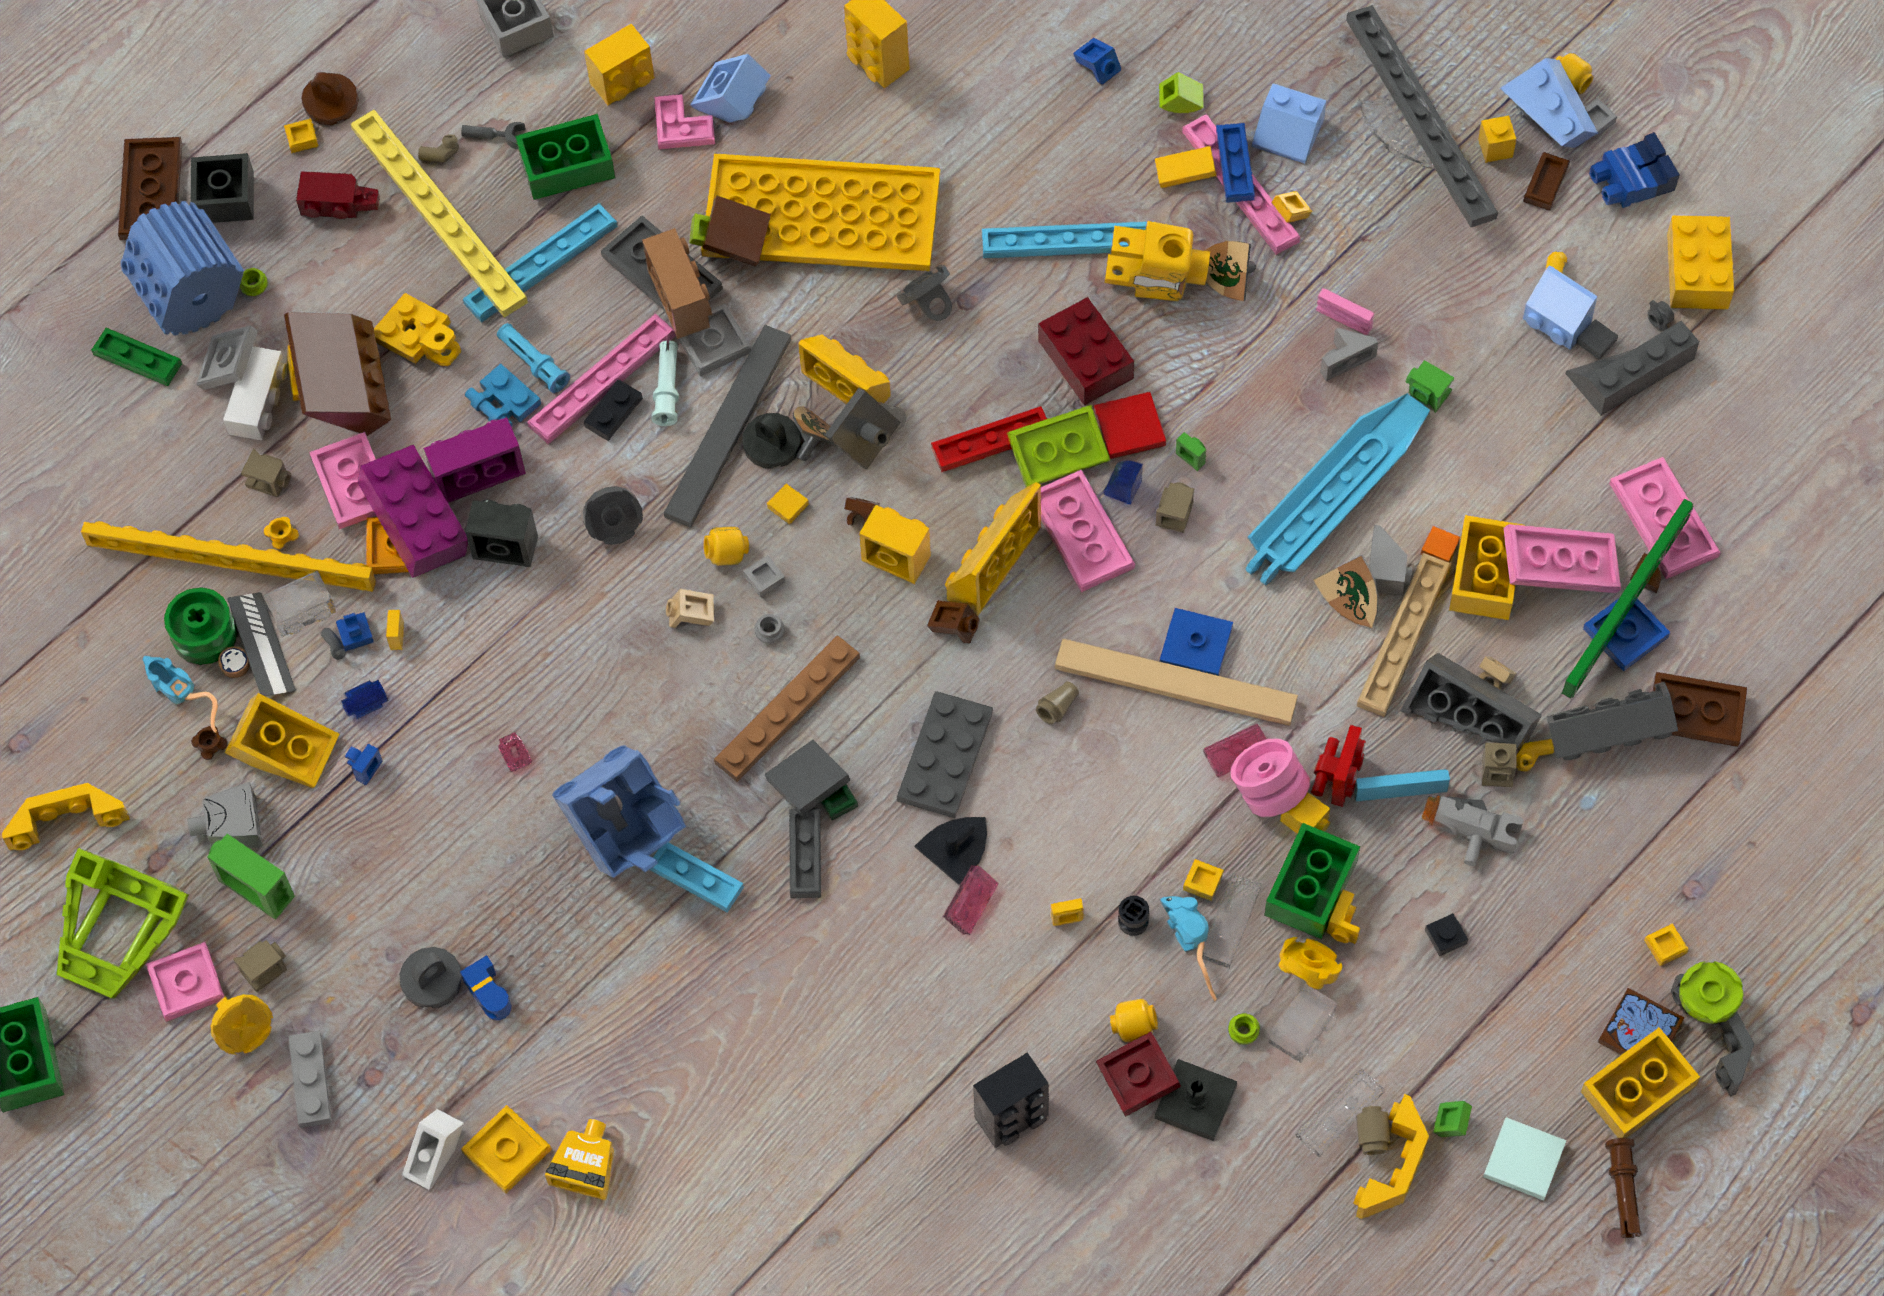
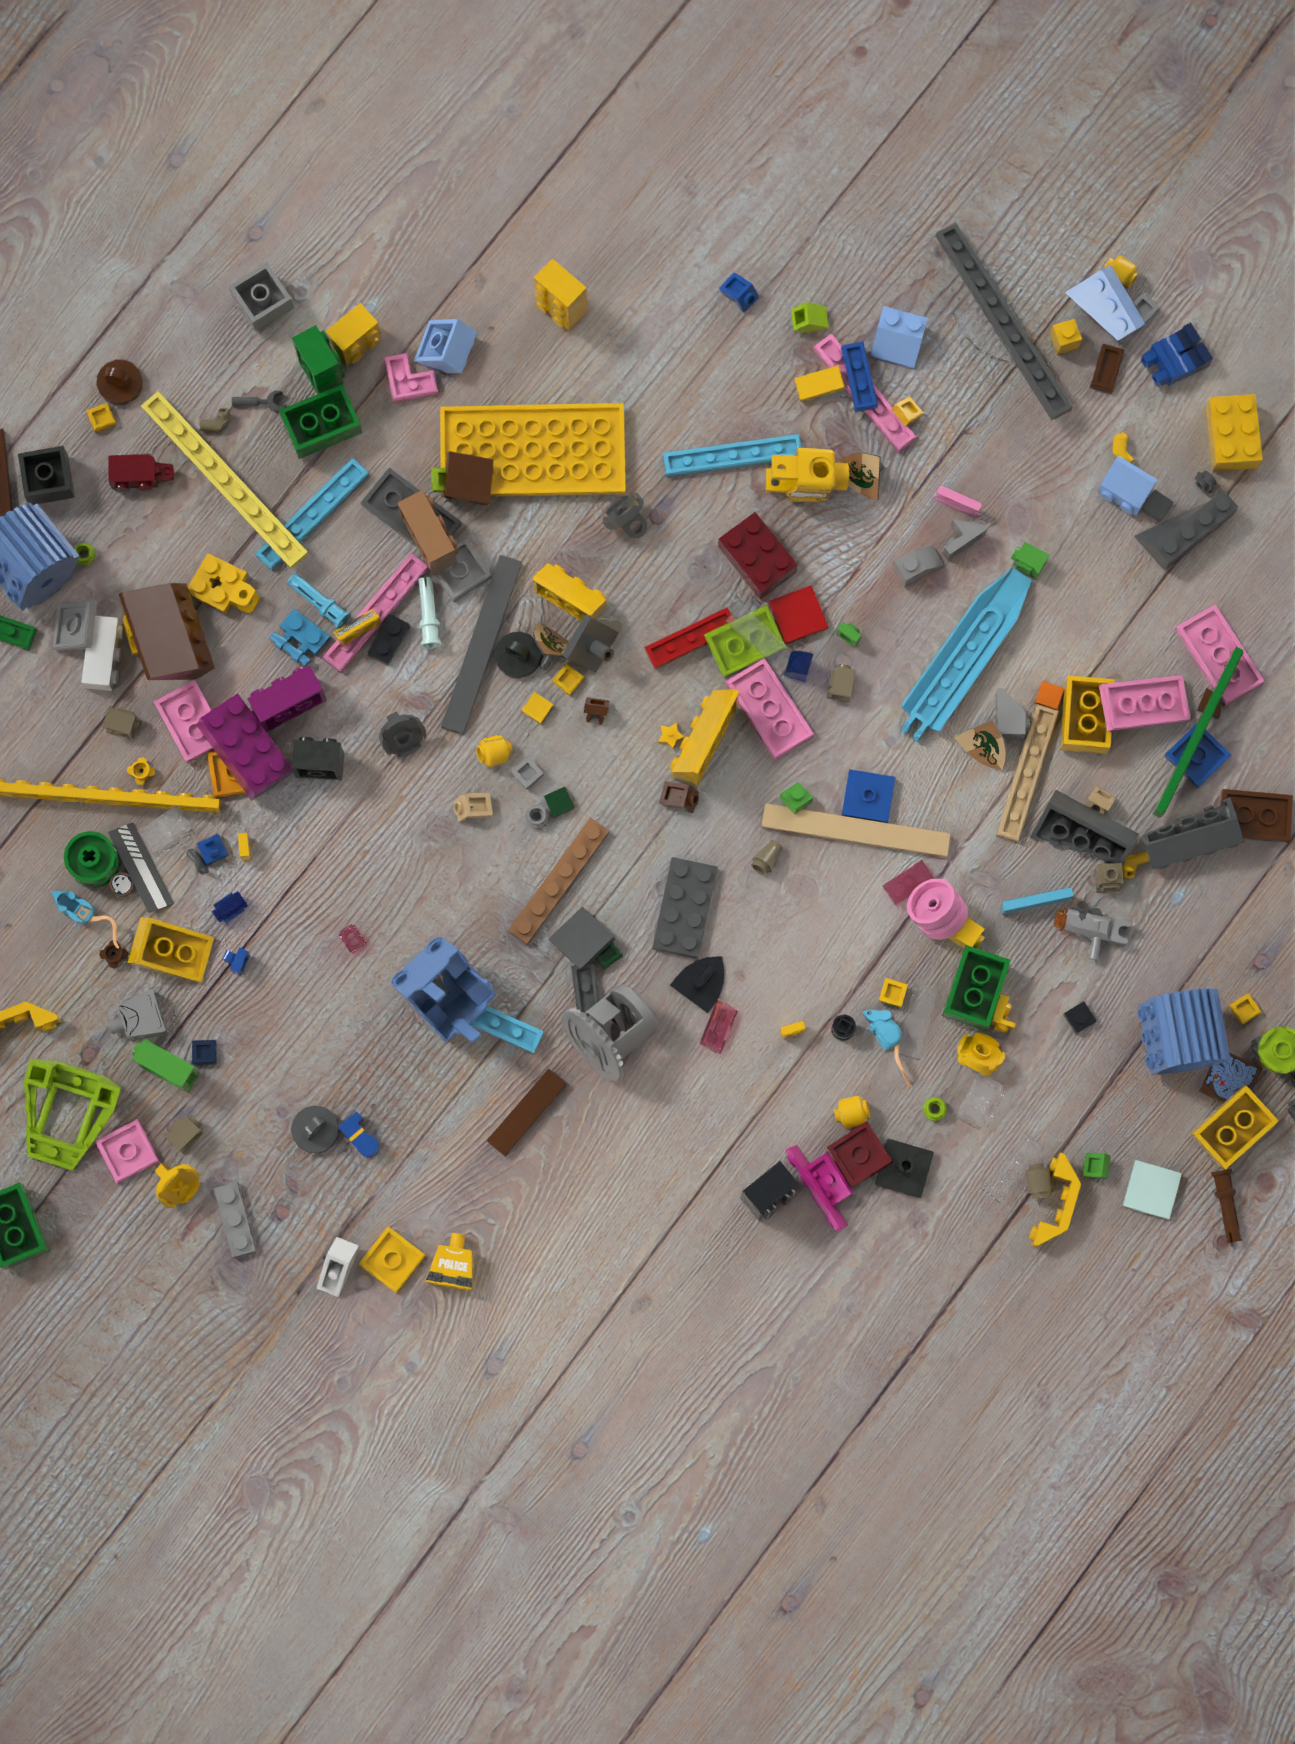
camera: 10 degrees left, 15 degrees up
yellow brick [859,505,931,584] -> none
red plate [1311,725,1366,807] -> none
none -> dark blue tile [192,1040,217,1065]
none -> green brick [292,325,345,394]
none -> yellow slope [333,609,381,646]
none -> reddish brown tile [486,1069,567,1157]
none -> dark green tile [544,787,575,818]
none -> yellow tile [552,663,585,696]
none -> light grey piece [562,985,657,1081]
none -> yellow piece [658,722,684,749]
none -> clear tile [725,604,792,668]
none -> bright green plate [780,782,813,814]
none -> dark pink bracket [786,1145,854,1231]
none -> light grey slope [892,546,944,588]
none -> medium blue piece [1137,988,1230,1075]

